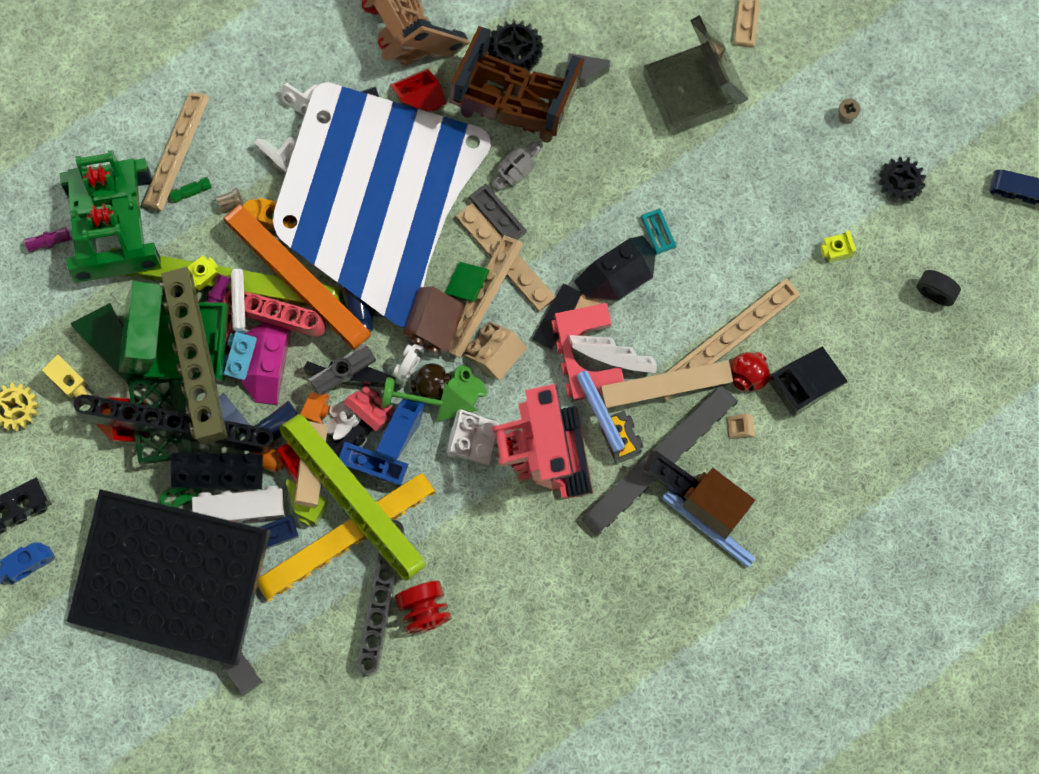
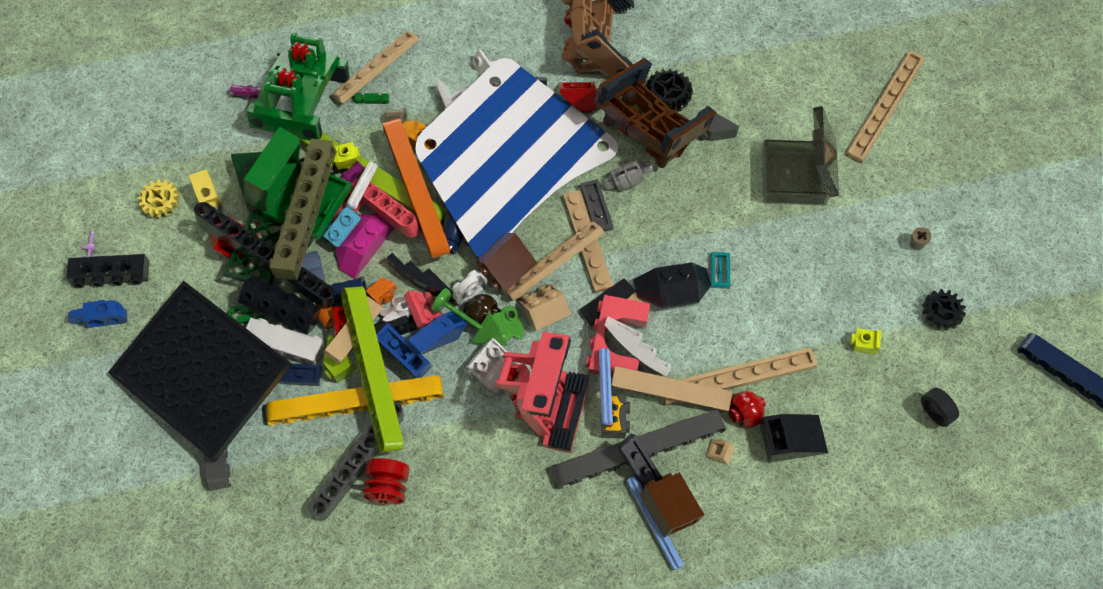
camera: 25 degrees right, 10 degrees down
dark grey piece [309,344,376,396] -> none
green piece [445,262,490,303] -> none

